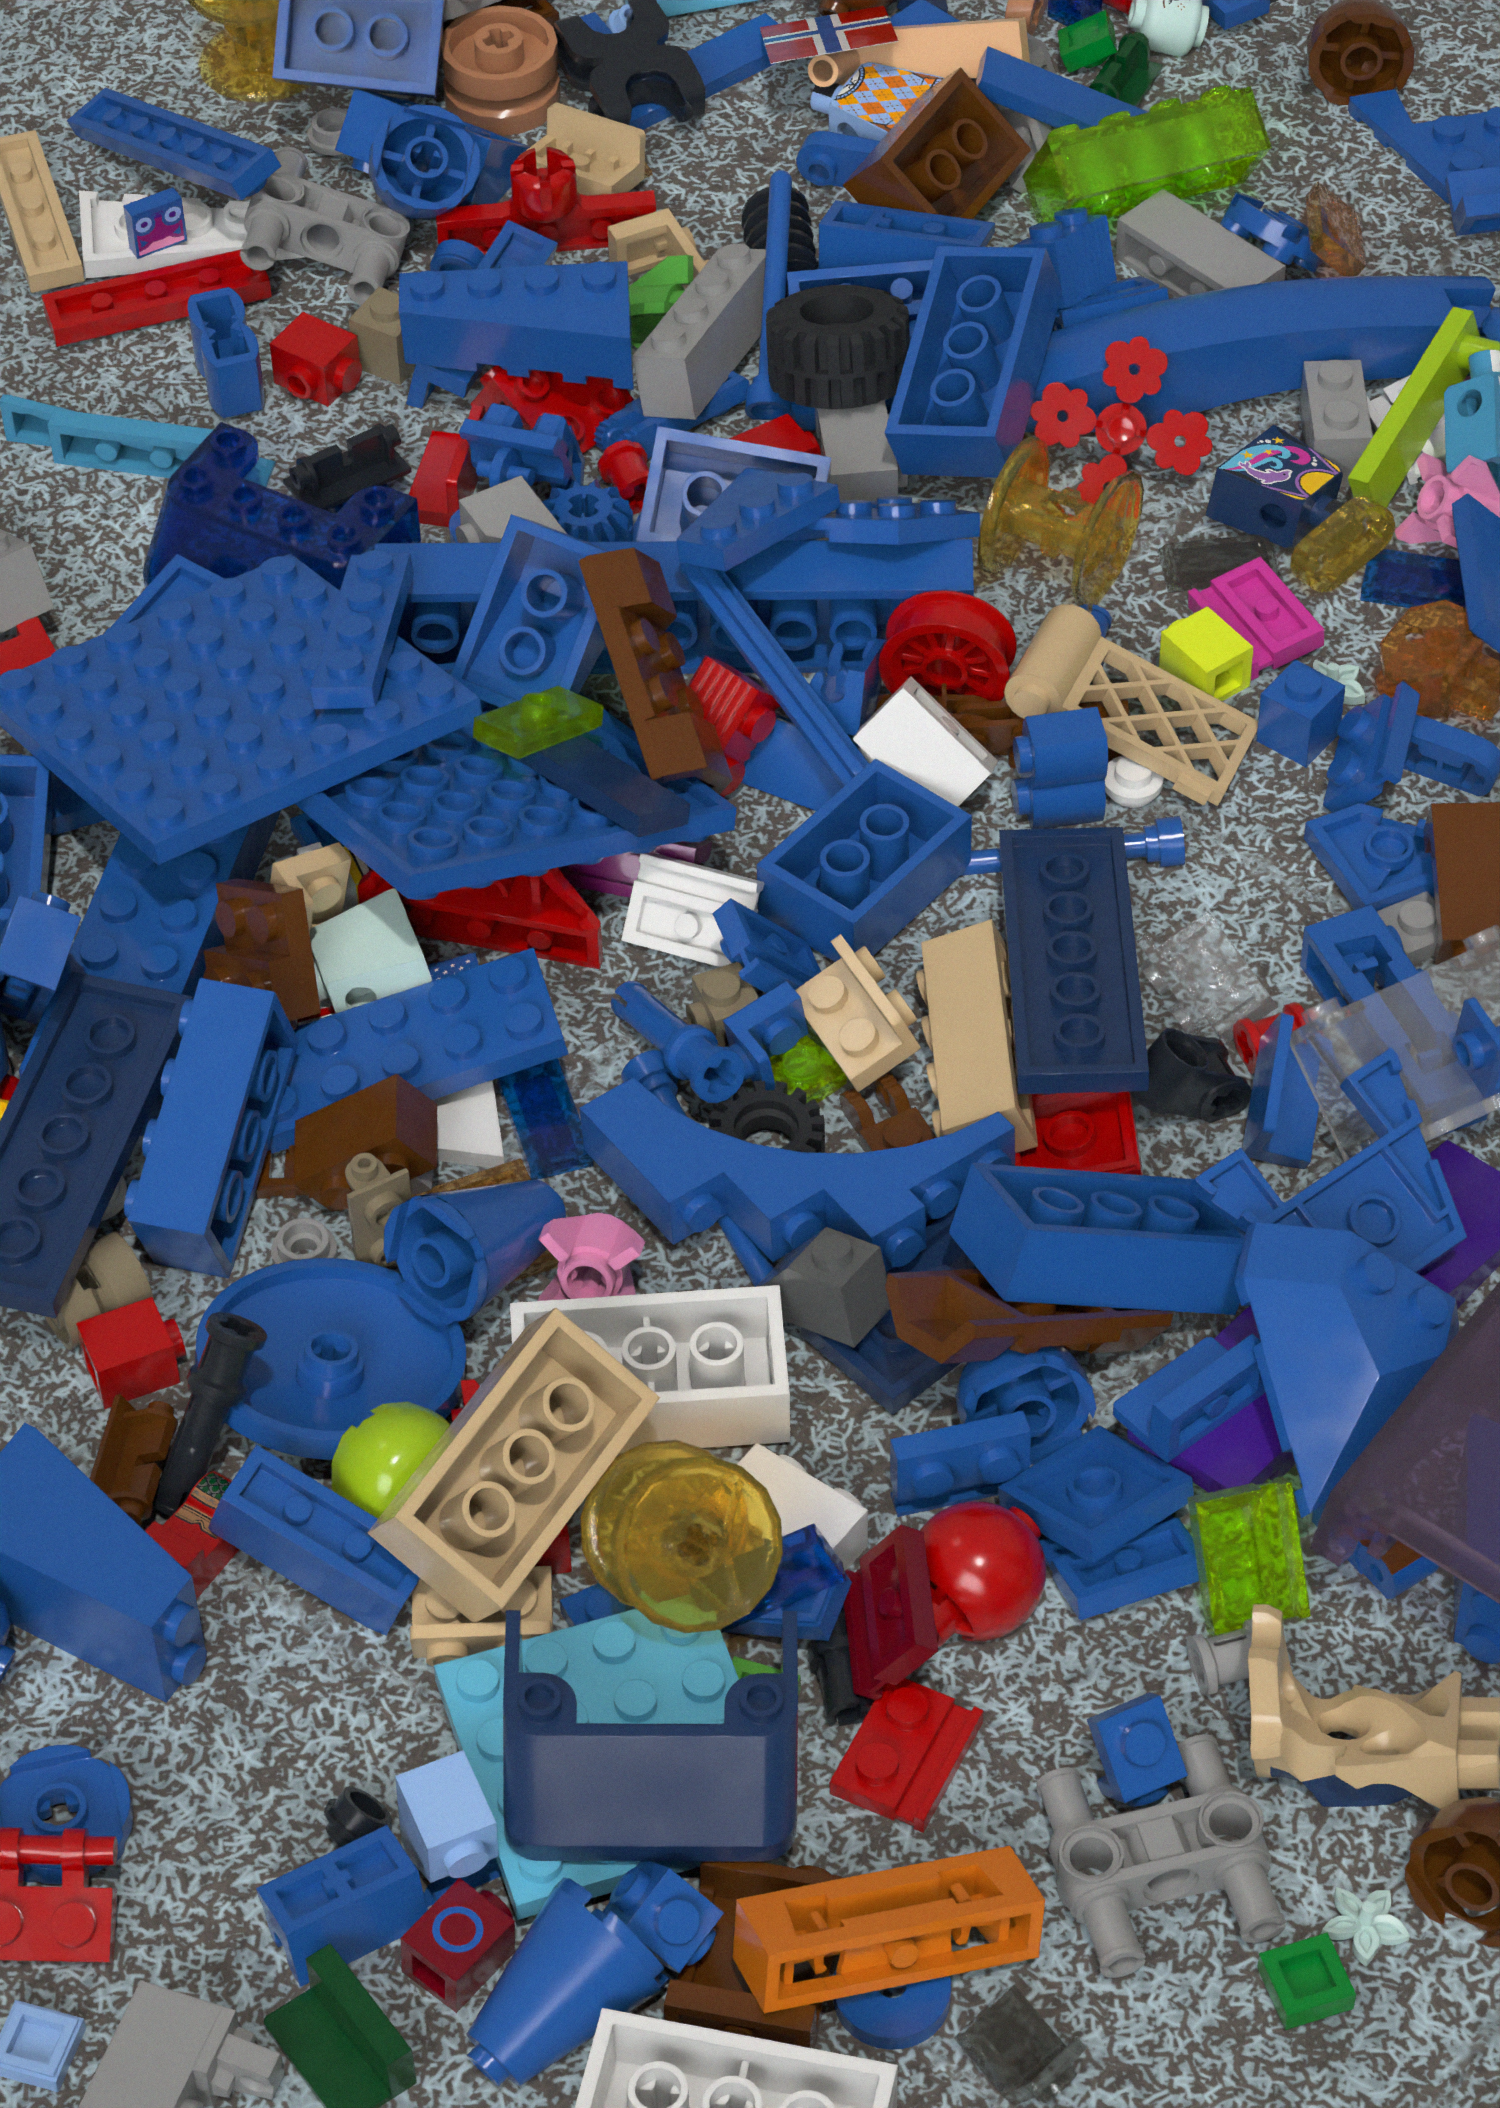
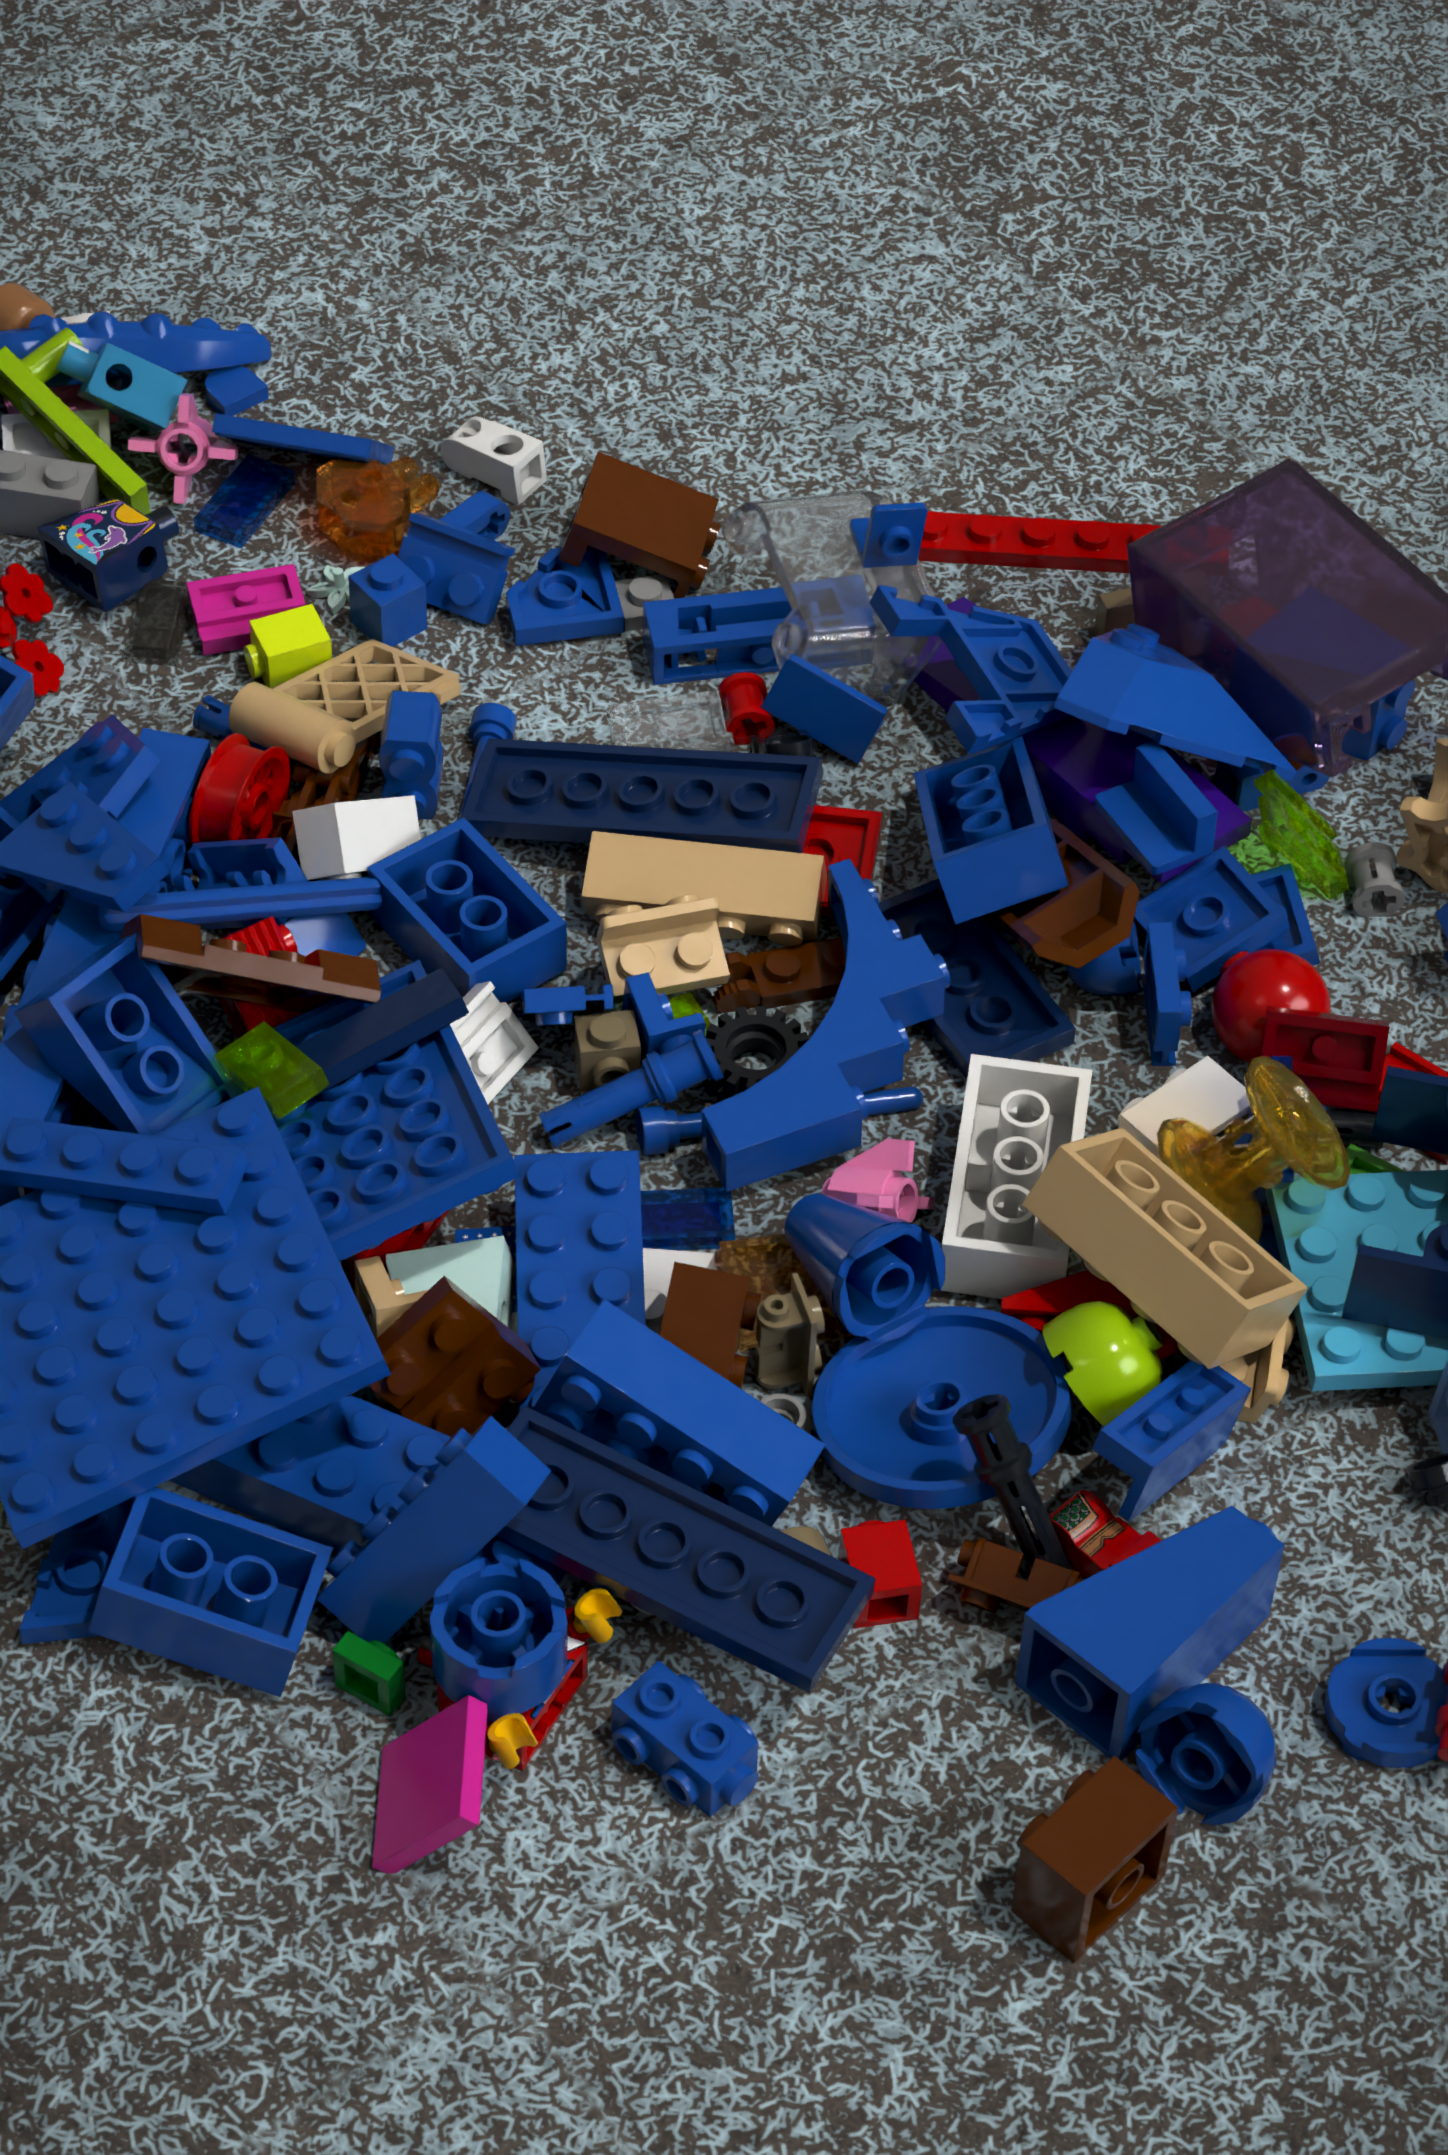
camera: 80 degrees left, 0 degrees up
dark grey slope [756,1227,890,1347] -> none
clear yellow piece [977,435,1144,611] -> none
clear yellow beam [1290,496,1395,592] -> none

